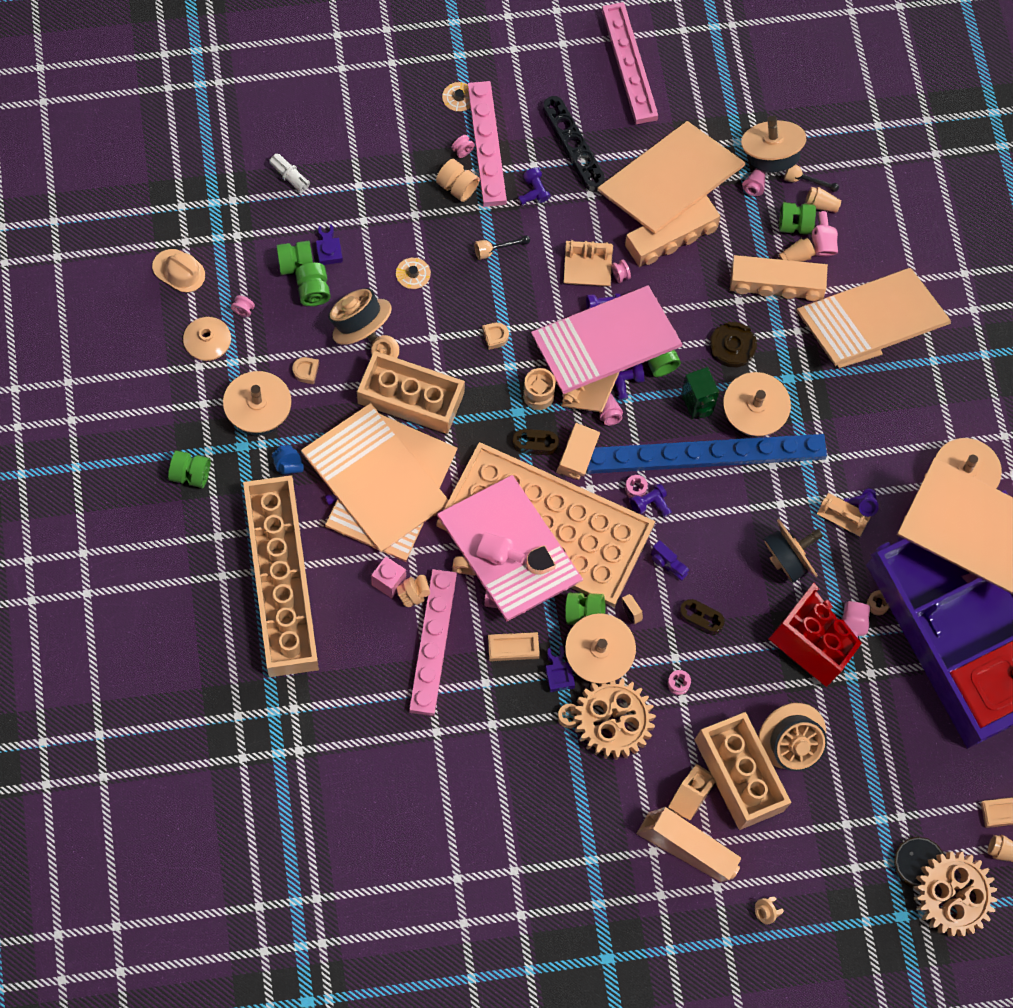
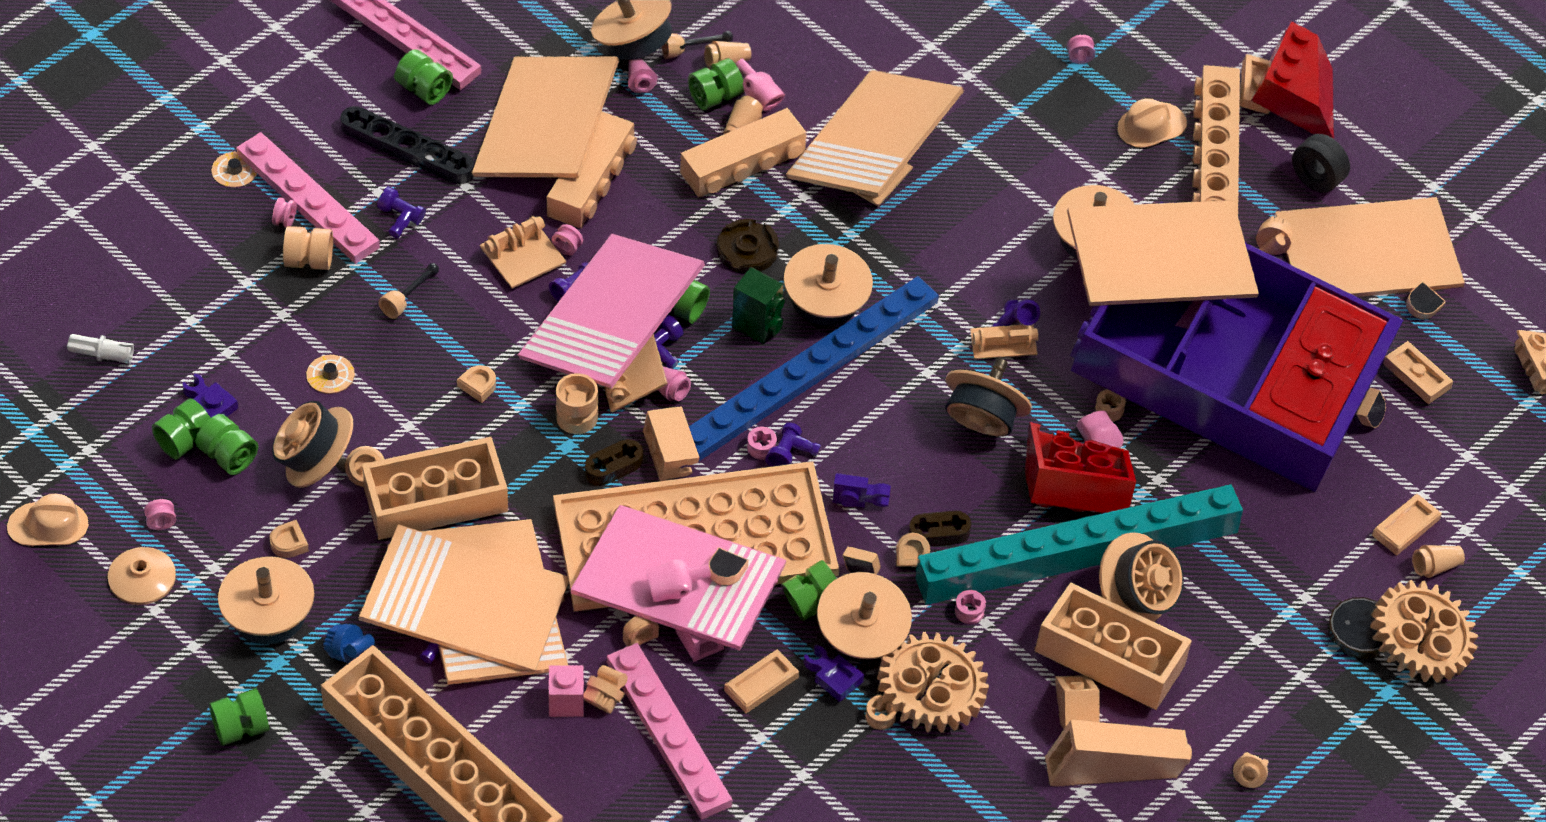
camera: 35 degrees left, 15 degrees down
none -> bright green wheel [394,49,453,105]
none -> light nougat tile [896,533,930,566]
none -> teal brick [915,484,1243,605]

